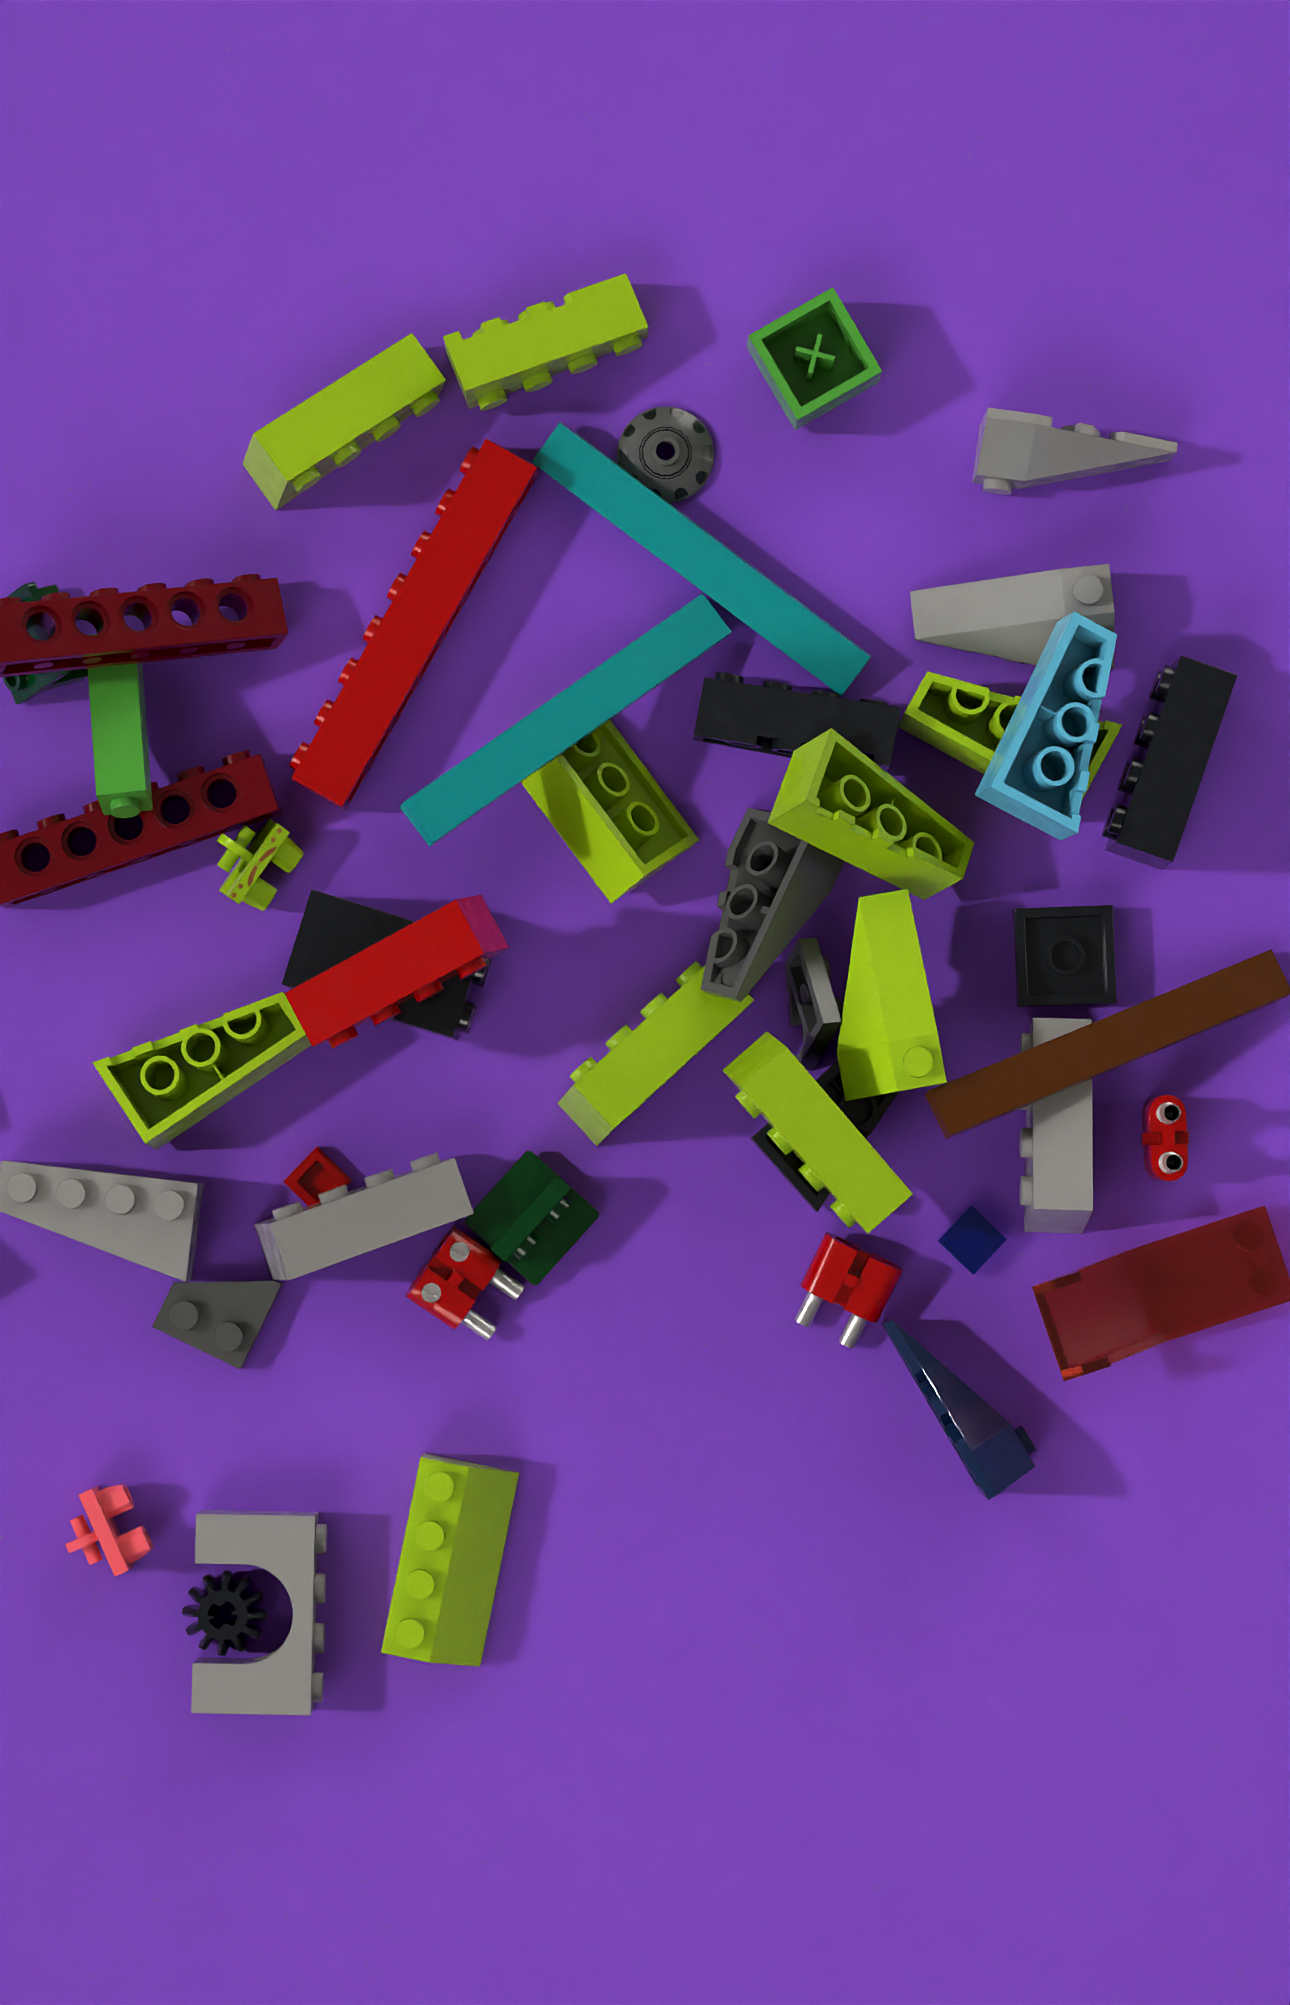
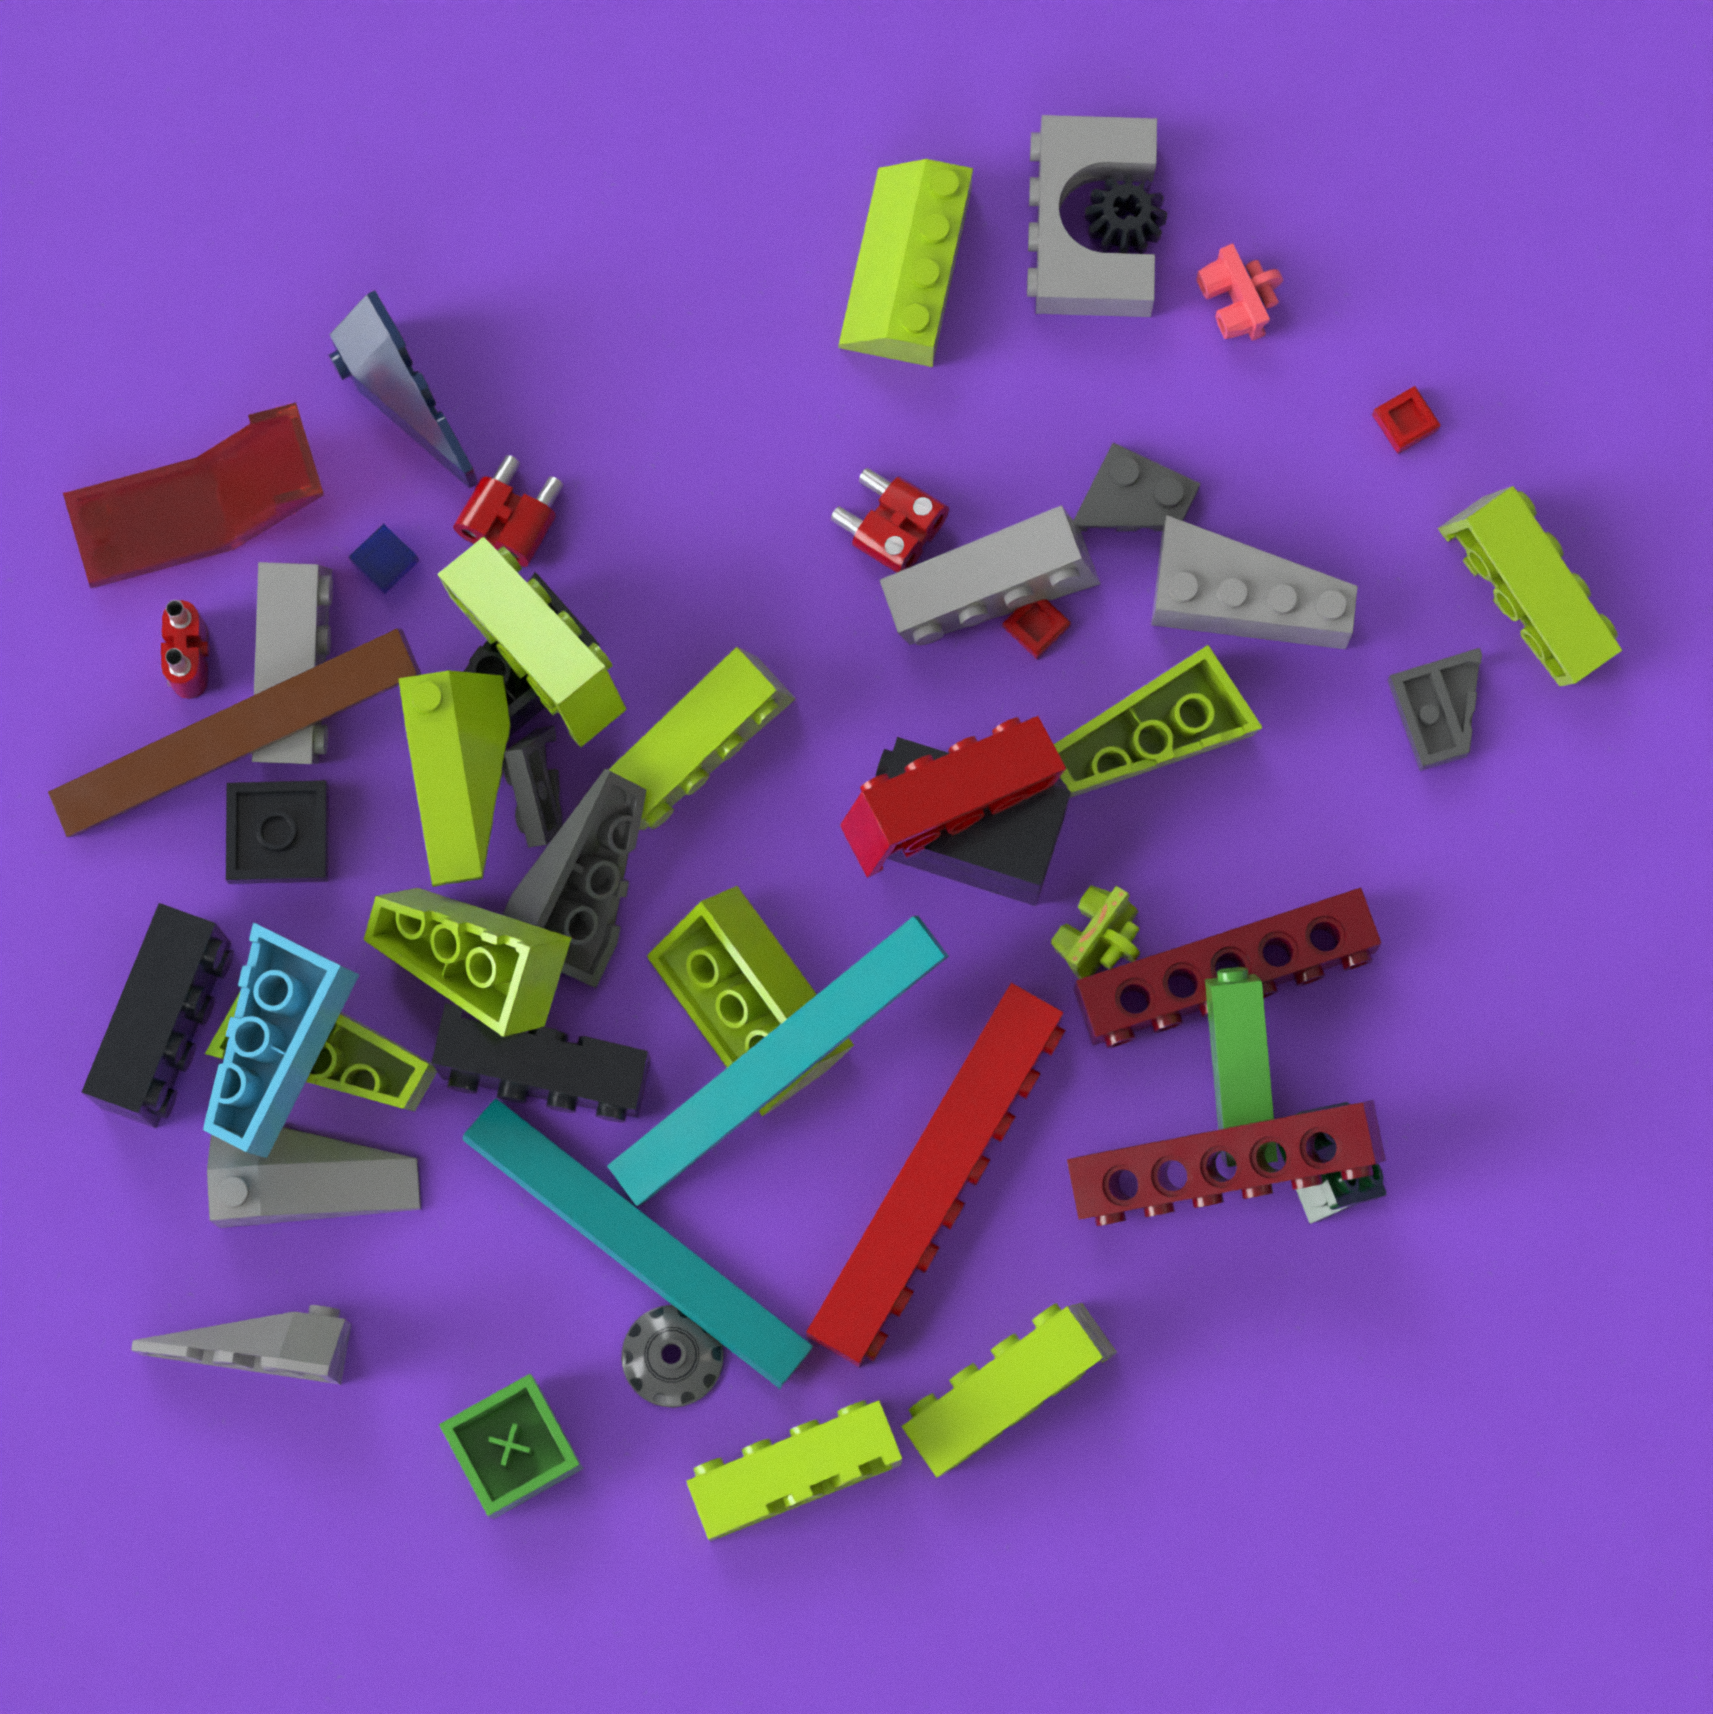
camera: 175 degrees left, 10 degrees down
dark green bracket [465,1151,599,1285] -> none

